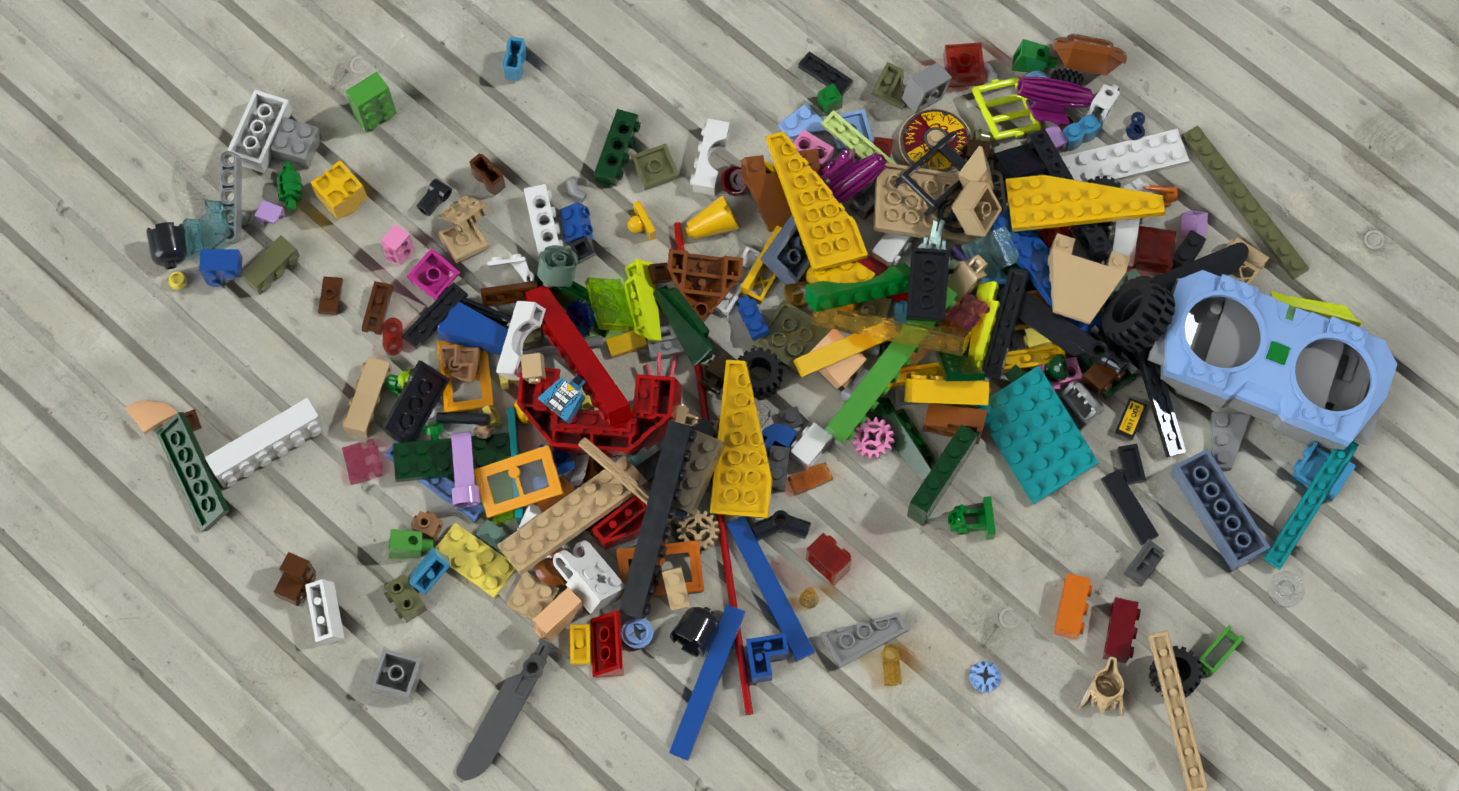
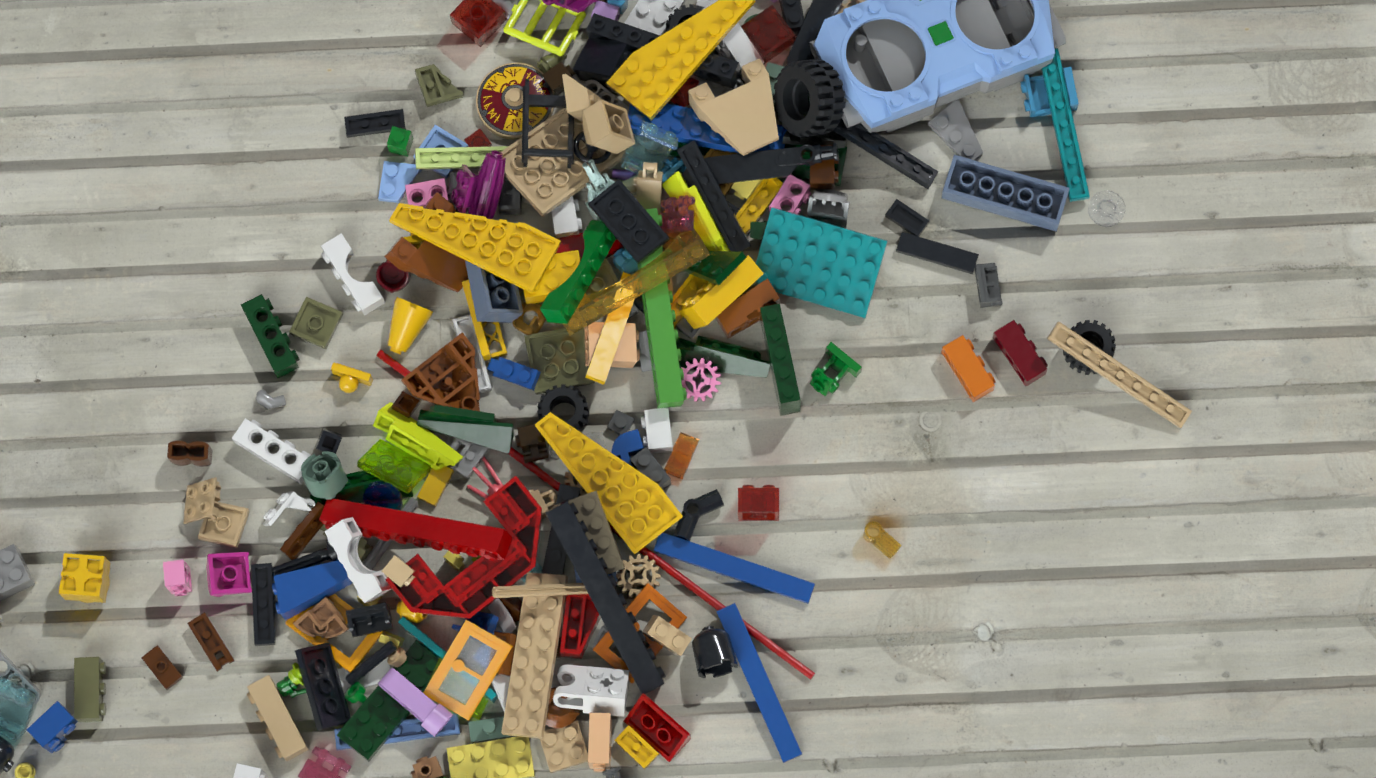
camera: 40 degrees left, 5 degrees up
lavender panel [255,200,286,226] -> none
green piece [276,162,303,212] -> none
bright green brick [346,71,396,132] -> none
clear red plate [382,318,403,356] -> none
black piece [416,178,452,216] -> none
dark azure brick [503,37,527,81] -> none
torso [538,374,585,425] -> none
blue bracket [559,202,593,245] -> none
light blue gear [622,617,653,649] -> none
blue brick [746,633,789,683] -> none
clear yellow cone [799,587,819,609] -> none
light grey wing [820,612,909,669] -> none
light grey brick [901,62,952,114] -> none
light blue gear [969,660,1002,692] -> none
dark green brick [1044,354,1068,380] -> none
tan piece [1080,657,1124,716] -> none
tile [1115,398,1147,440] -> none
window [1198,625,1244,677] -> none
none -> black hinge [346,602,393,638]

